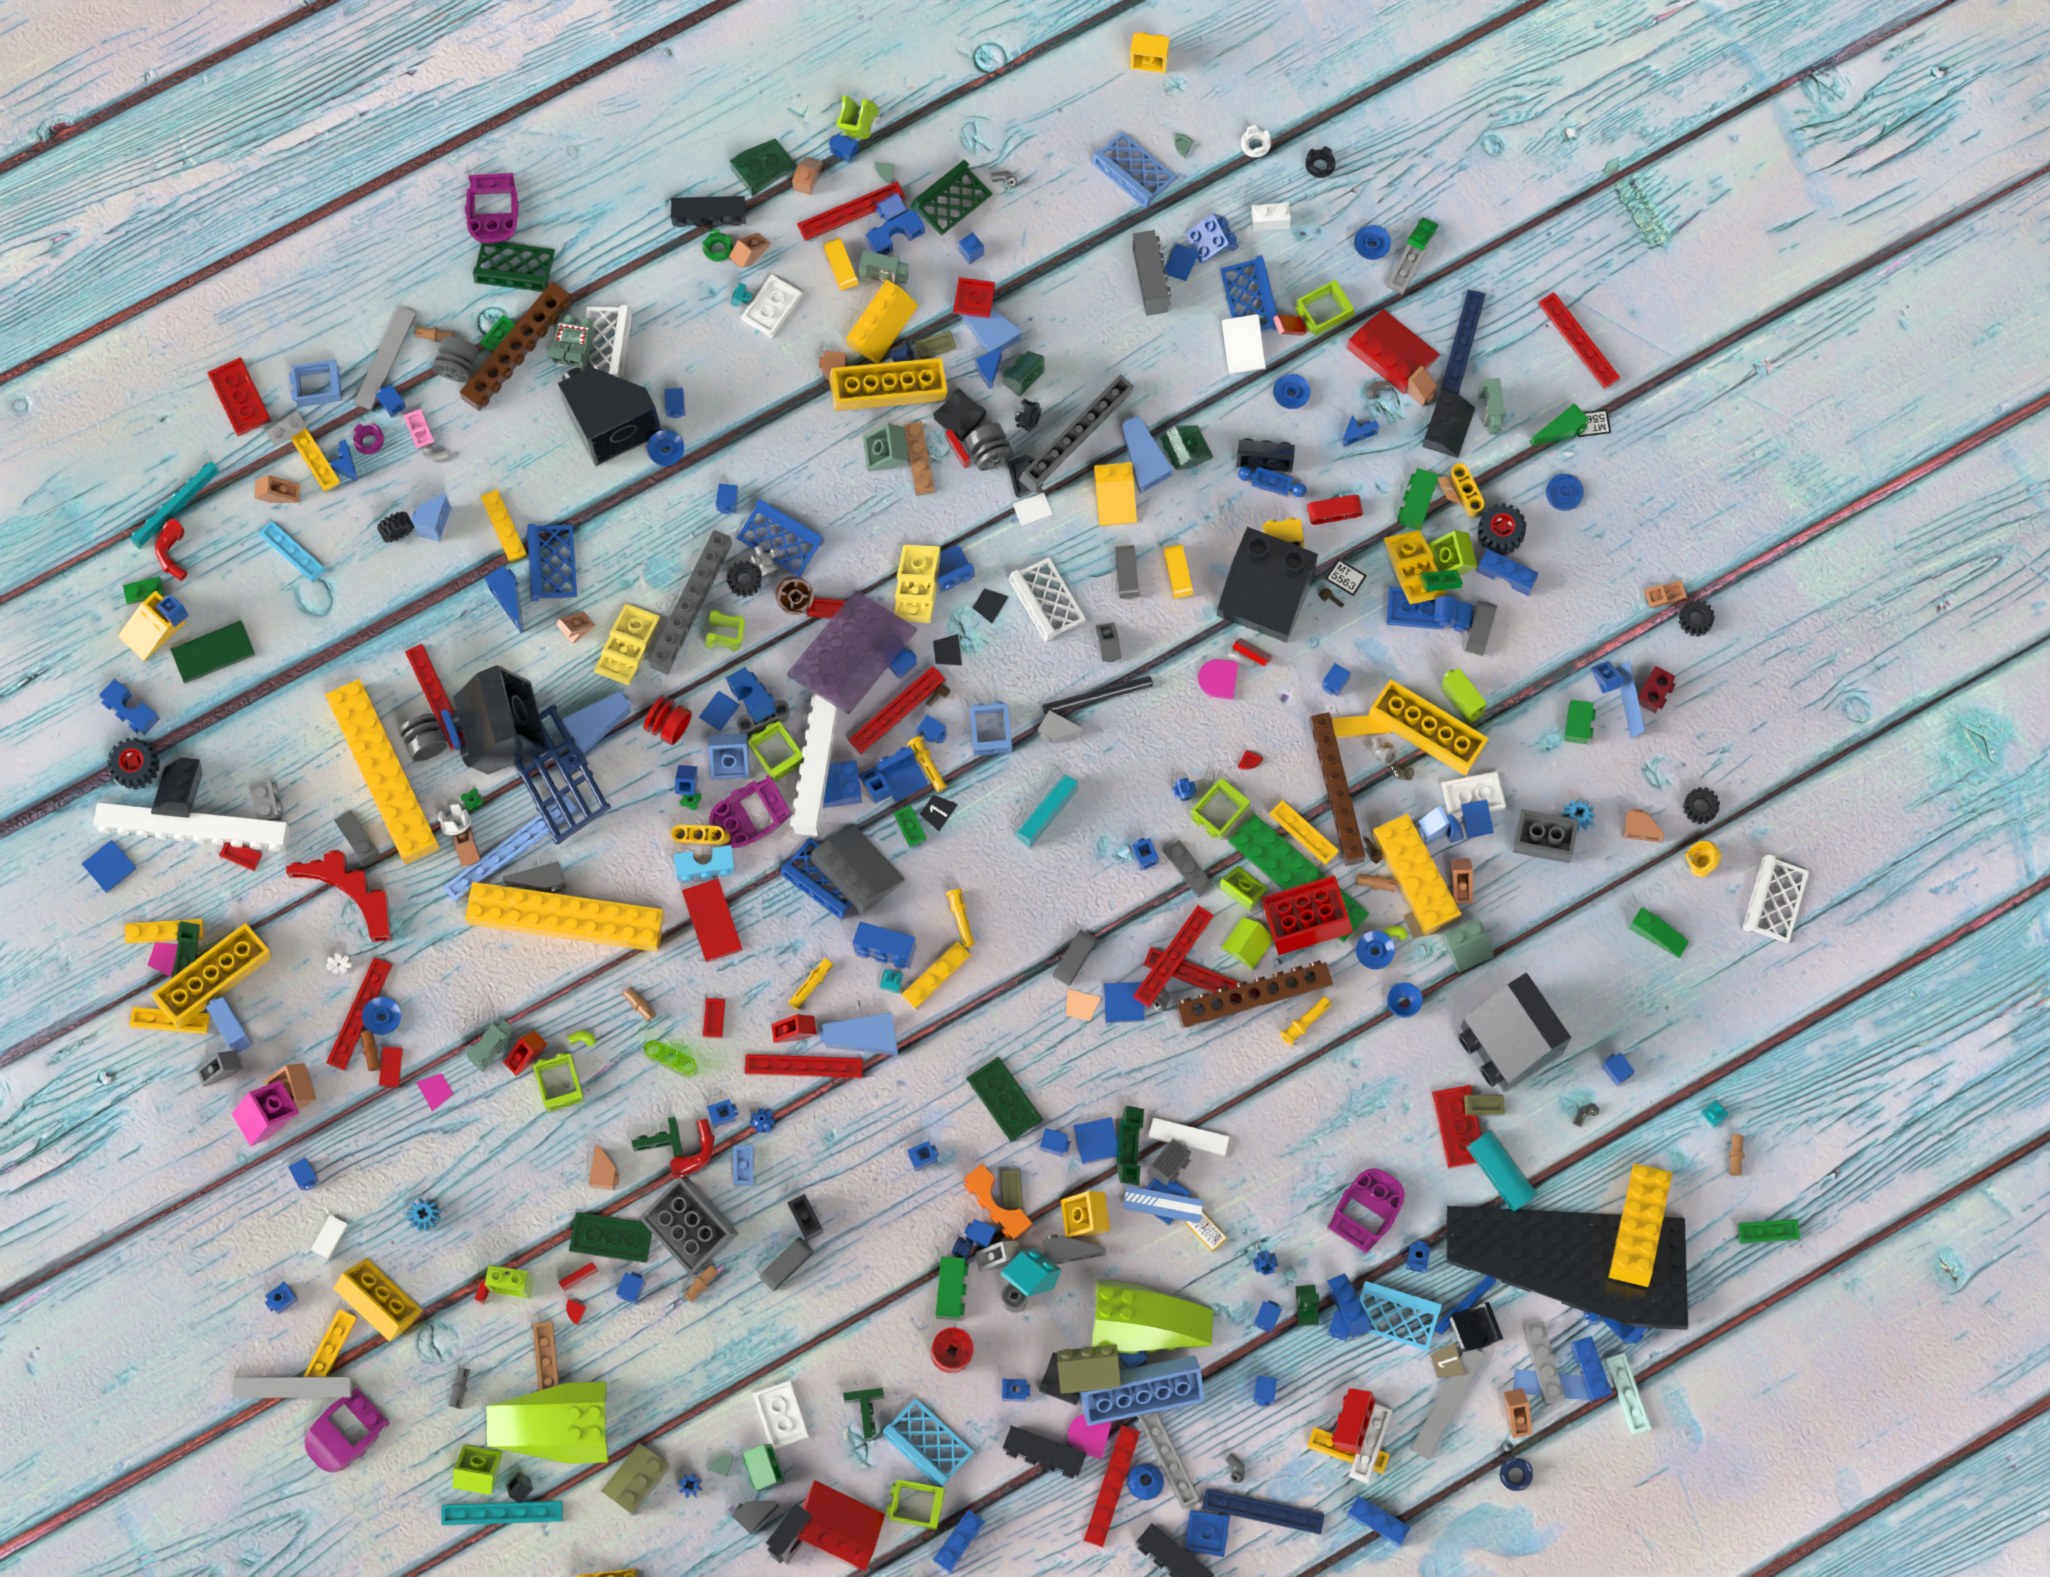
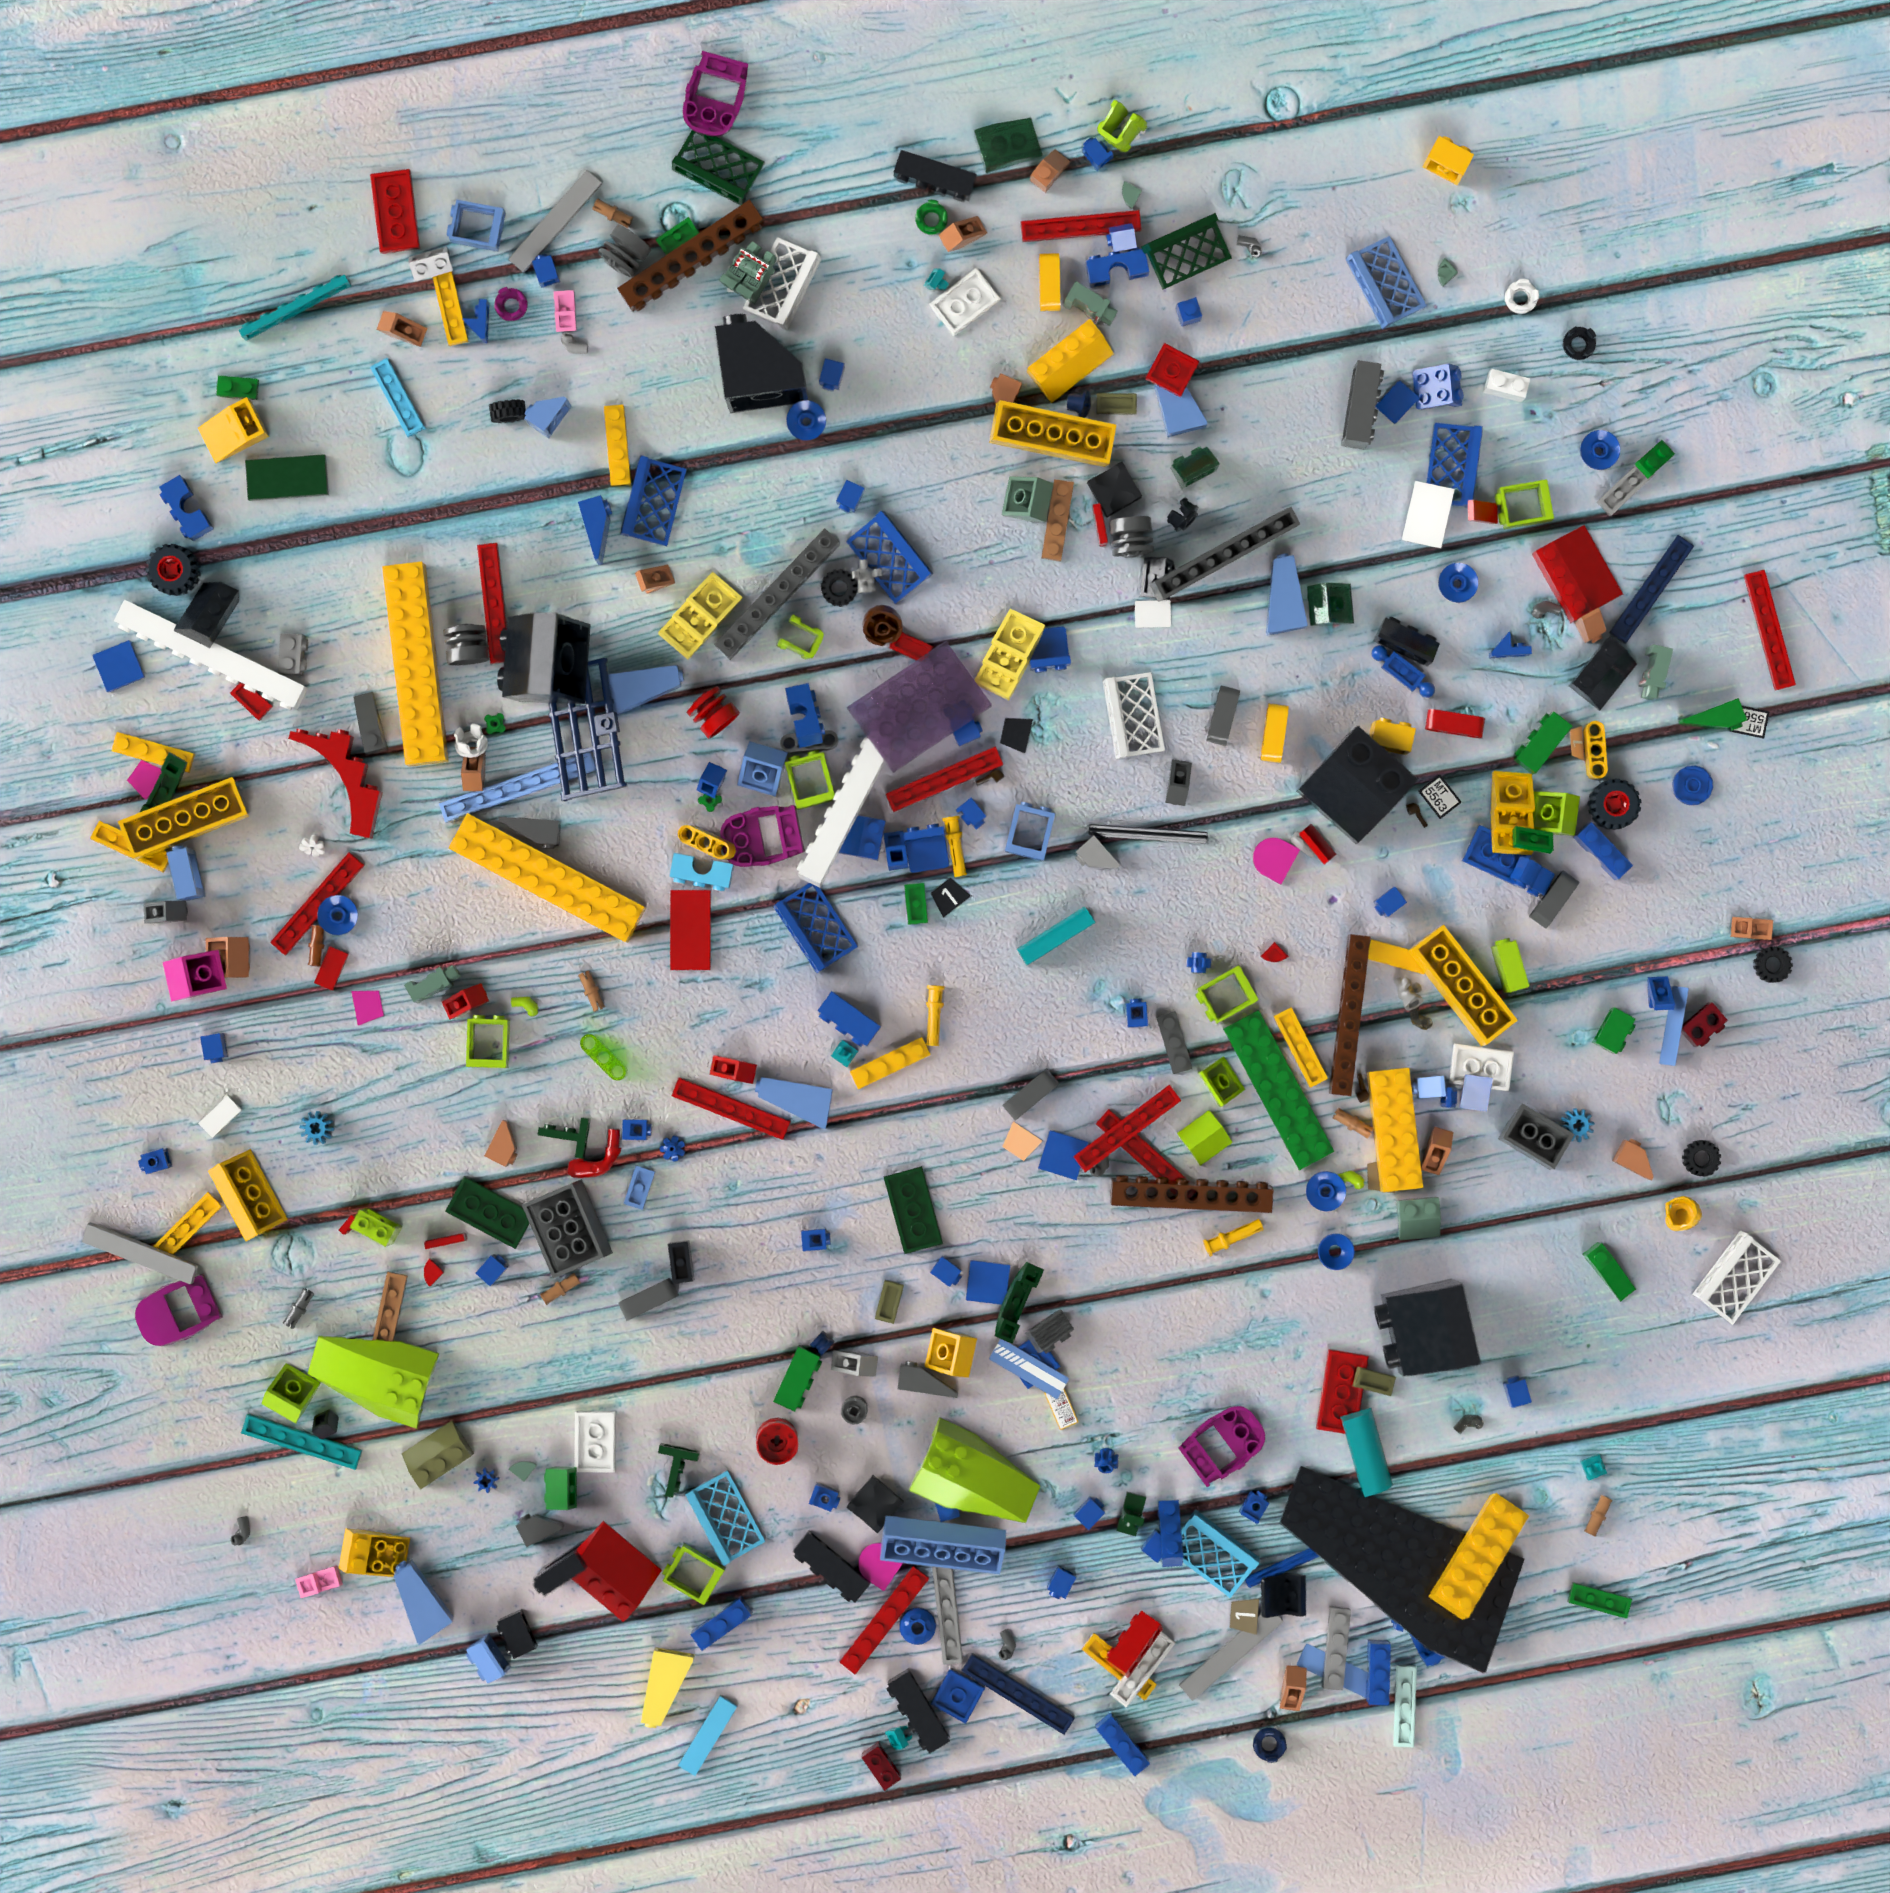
camera: 20 degrees right, 15 degrees up
red piece [155,518,188,581] -> none
blue slope [156,594,189,627] -> none
blue tile [441,709,463,751] -> none
blue sticker [699,691,740,731] -> none
red tile [703,998,726,1038] -> none
yellow pin [788,958,834,1010] -> none
dark grey slope [811,825,905,915] -> none
orange arch [964,1164,1033,1241] -> none
blue brick [964,1219,996,1248] -> none
black sticker [972,588,1009,624] -> none
blue slope [975,348,1002,389] -> none
teal slope [1001,1248,1061,1297] -> none
olive slope [1057,1344,1121,1394] -> none
yellow slope [1094,462,1137,526] -> none
white tile [1148,1118,1229,1157] -> none
red slope [1261,875,1353,955] -> none

